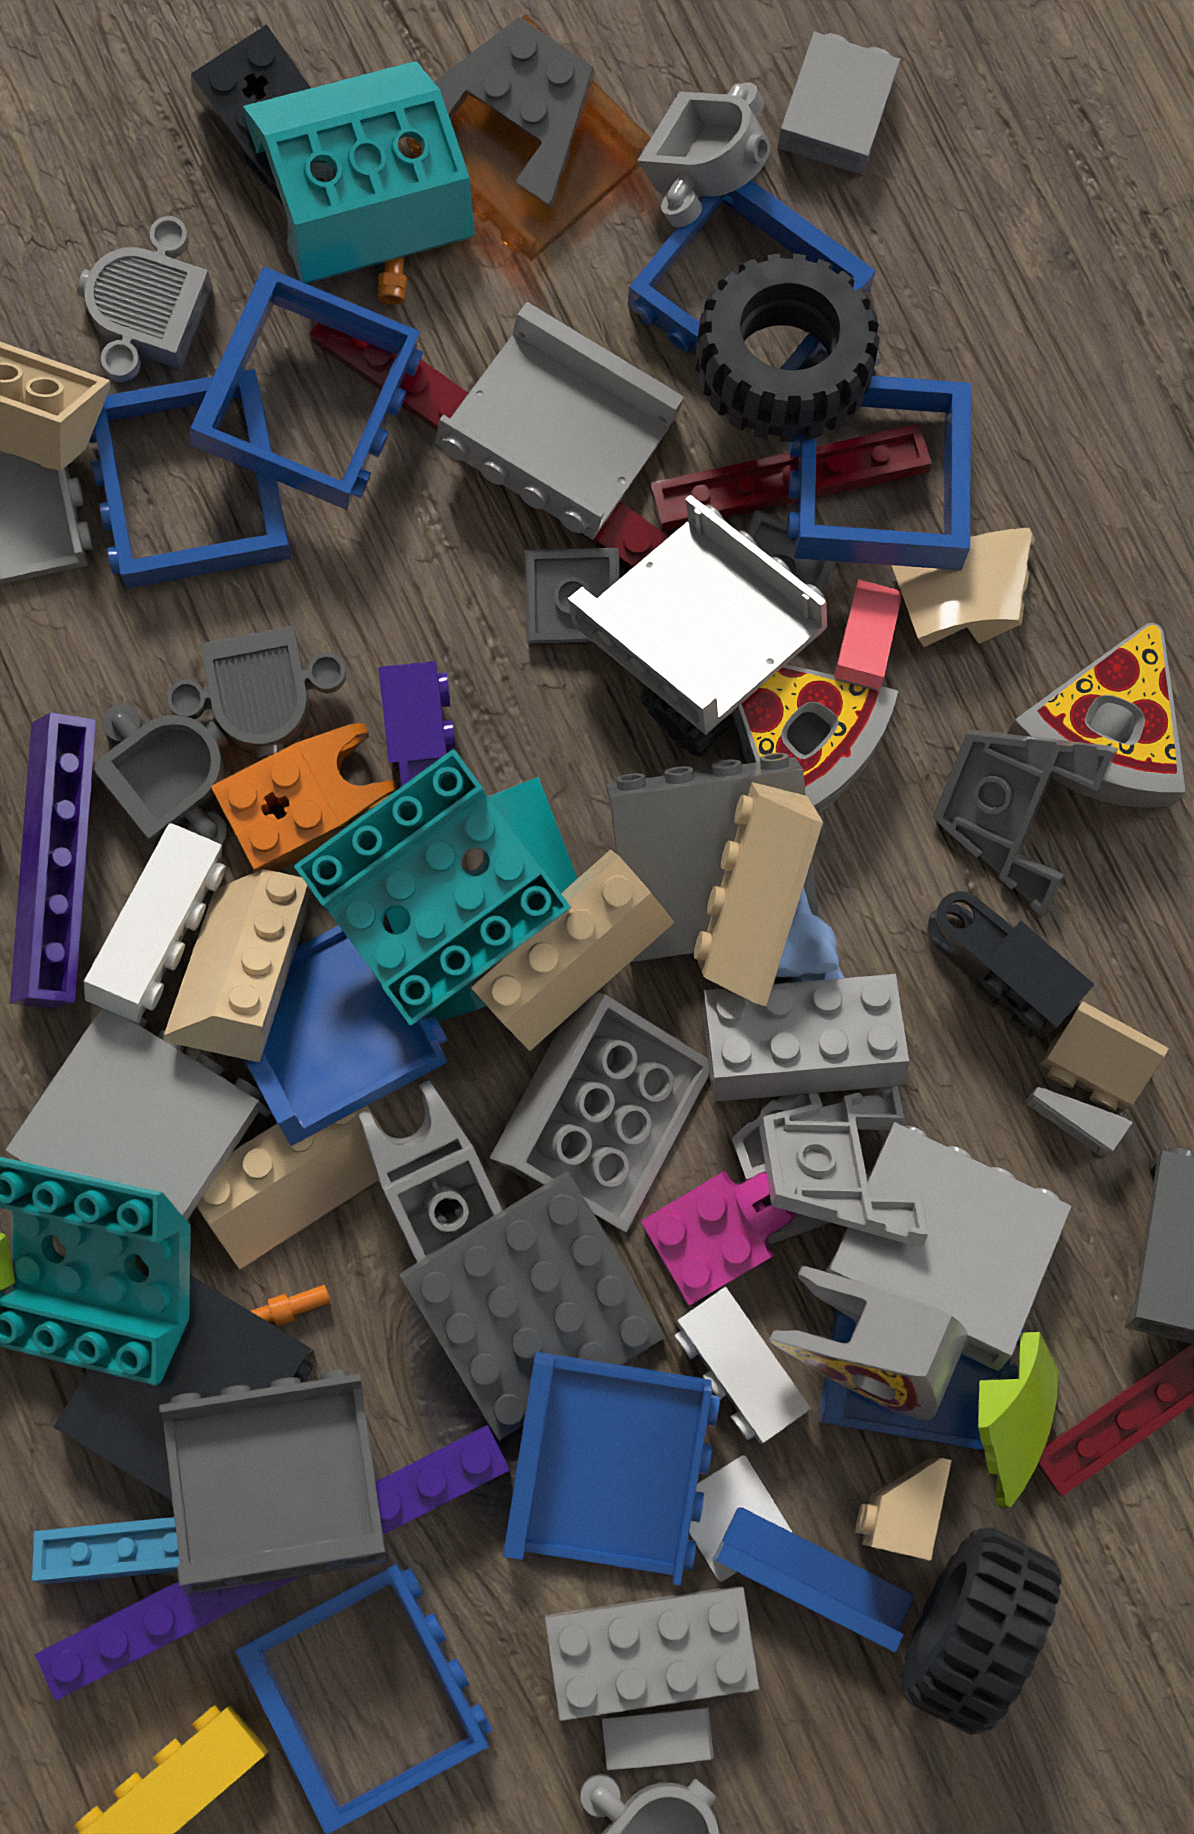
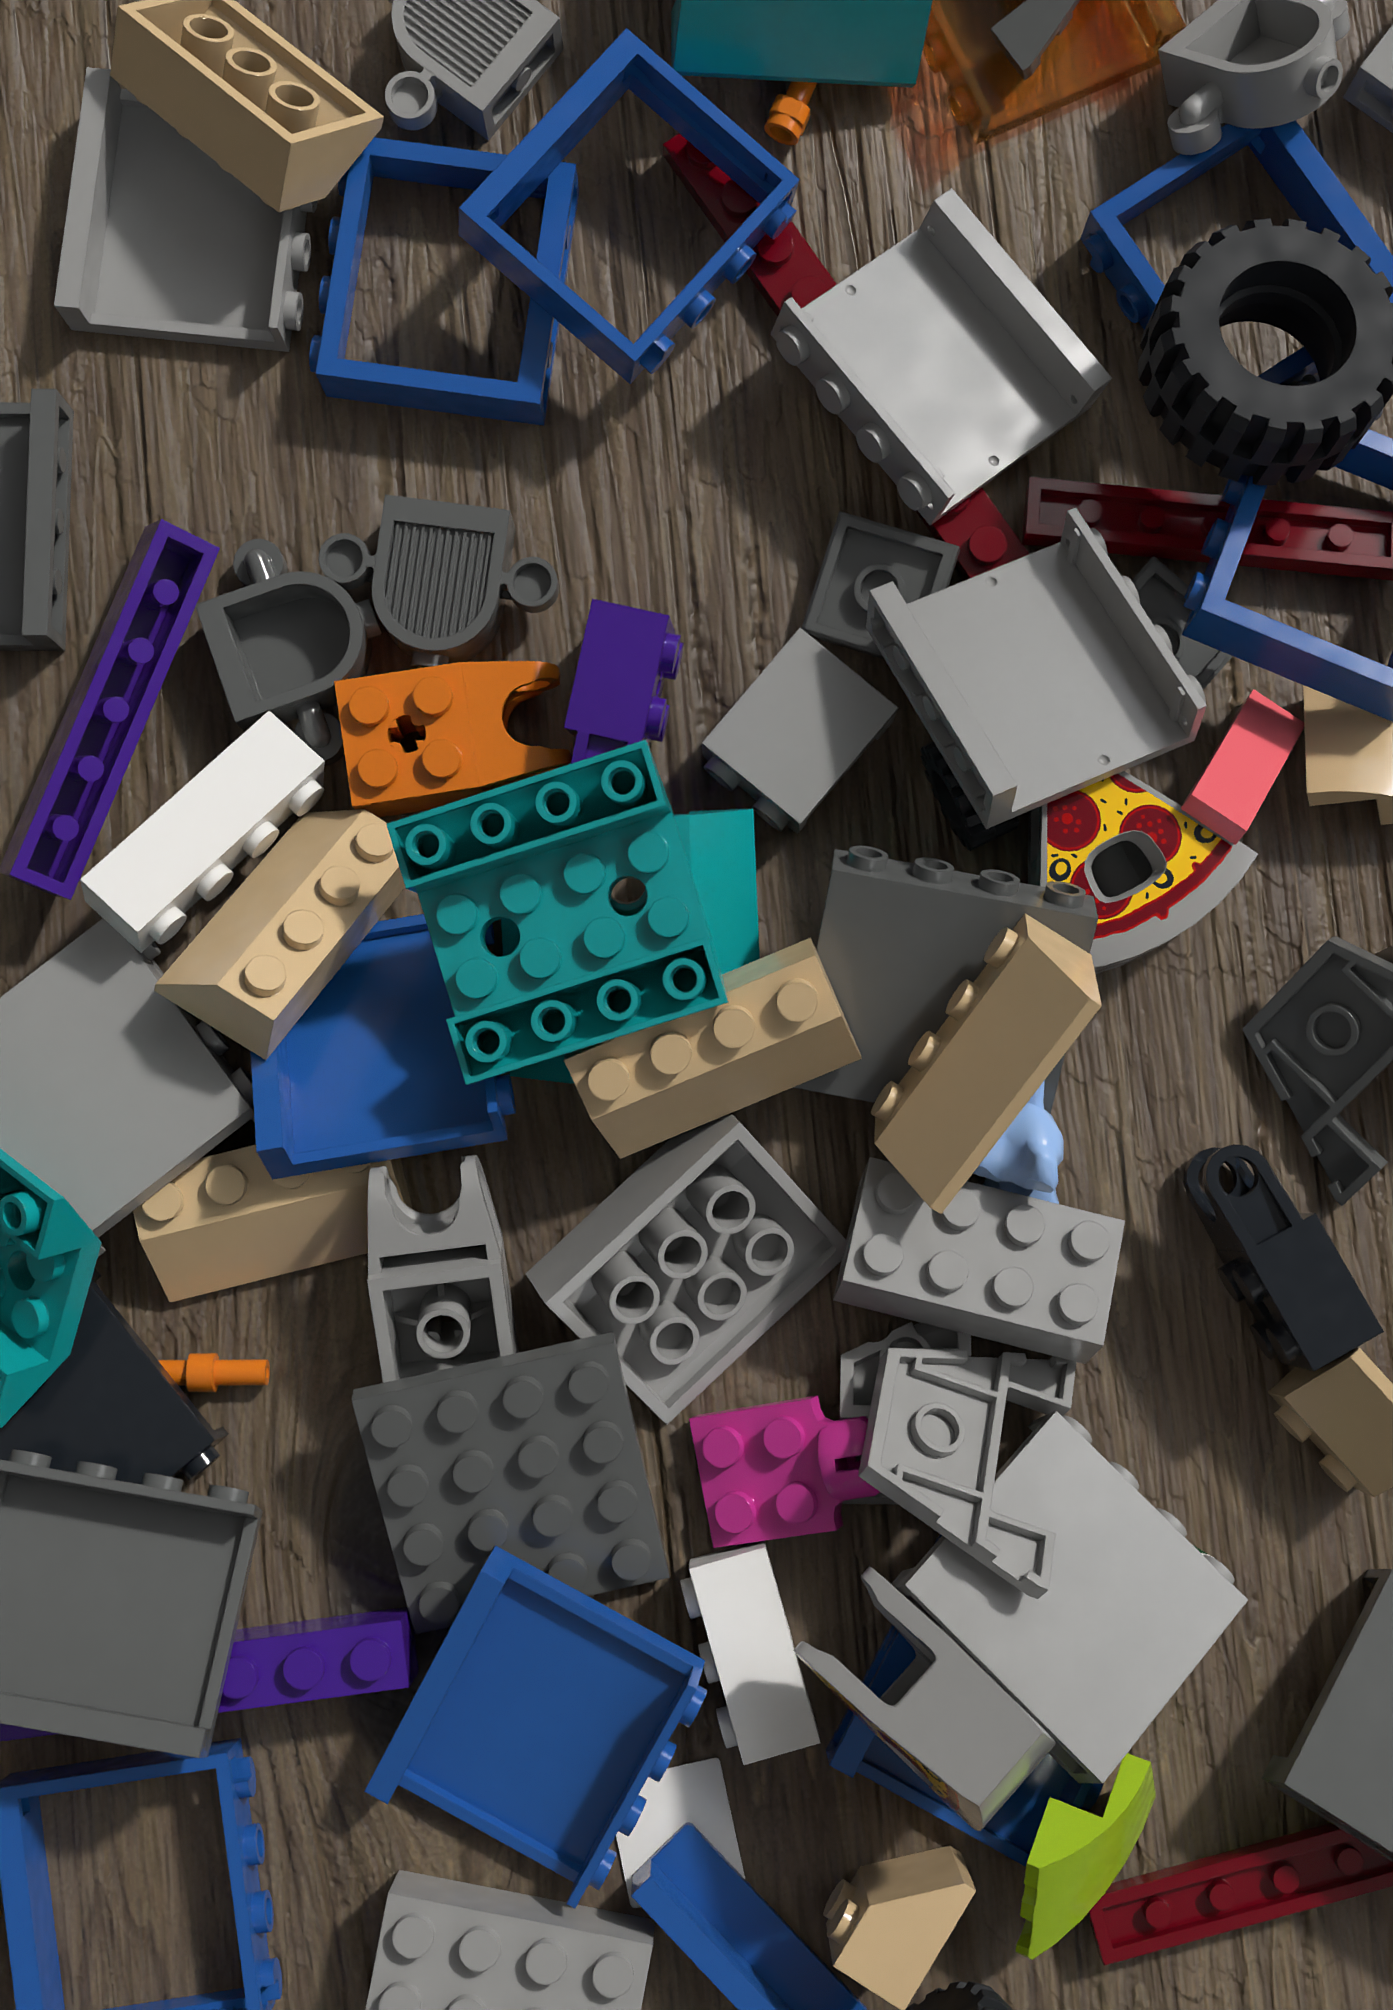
camera: 30 degrees right, 5 degrees up
light grey slope [1025,1087,1132,1157] -> none
none -> light grey panel [702,628,898,834]

